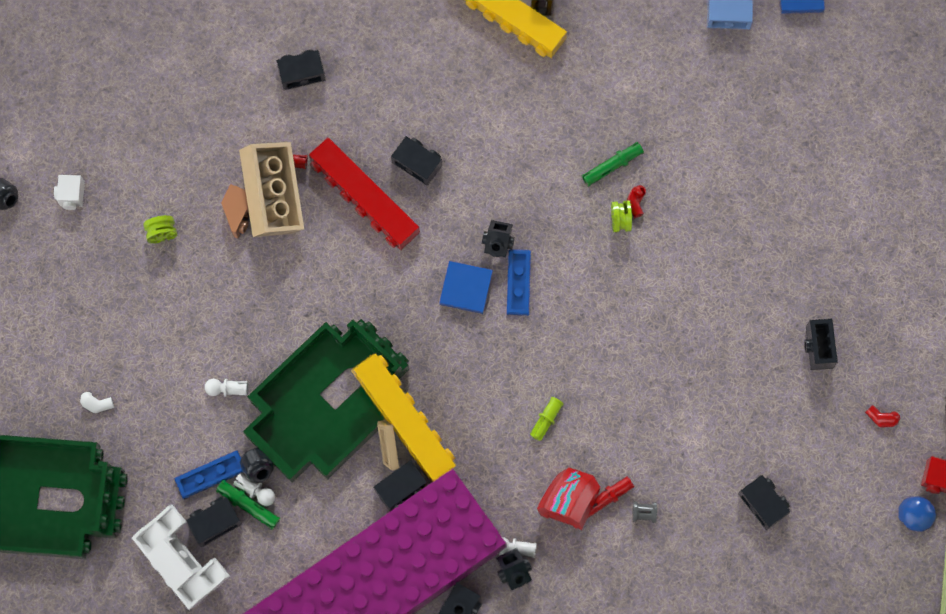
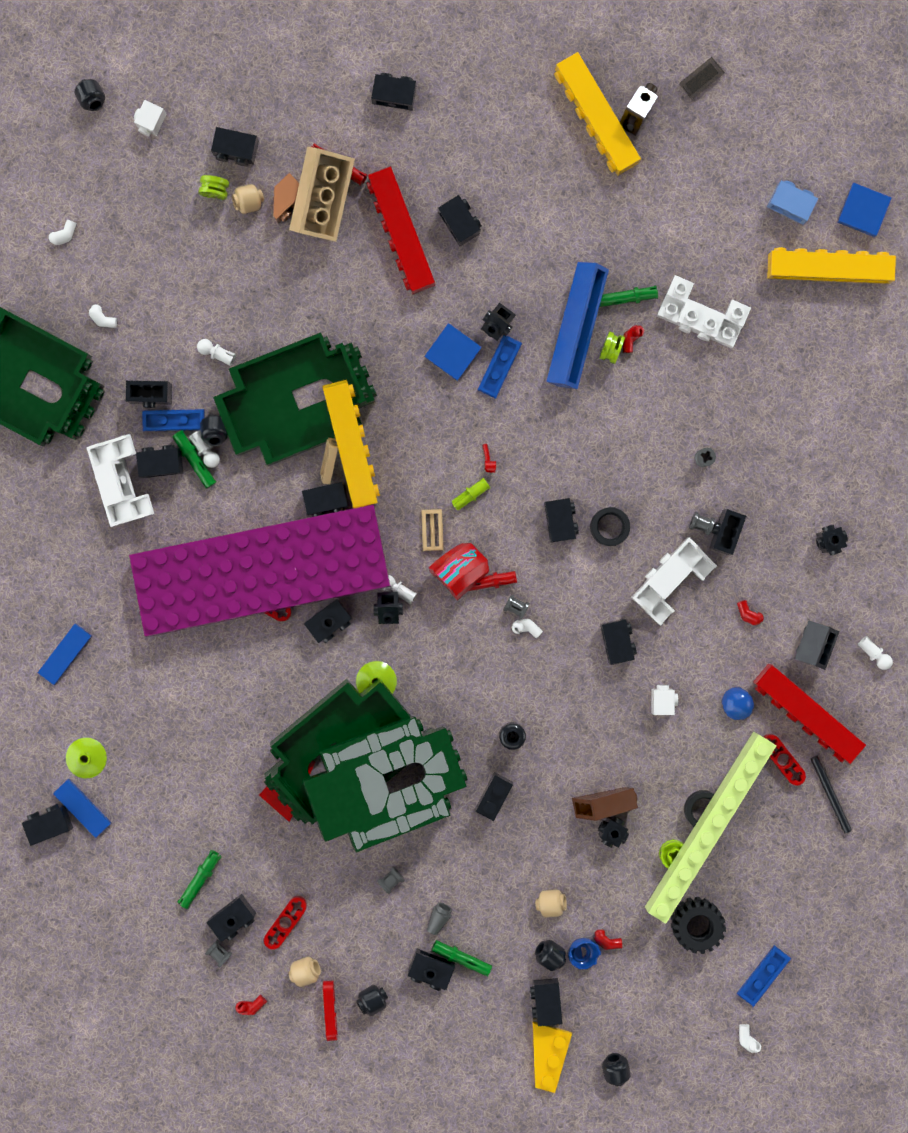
camera: 25 degrees right, 15 degrees up
none -> white arm [49,220,77,245]
none -> black brick [126,380,172,408]
none -> black brick [211,127,259,167]
none -> tan head [232,184,264,214]
none -> tan tile [421,509,443,551]
none -> red hand [482,444,496,473]
none -> white arm [512,619,543,638]
none -> black brick [544,498,579,543]
none -> blue brick [546,262,609,389]
none -> black tyre [590,507,630,546]
none -> white bracket [631,537,717,626]
none -> white brick [651,685,678,715]
none -> white bracket [657,275,751,348]
none -> dark grey bush [689,512,715,535]
none -> dark grey bush [694,448,716,467]
none -> yellow brick [767,247,896,284]
none -> black brick [816,524,848,556]

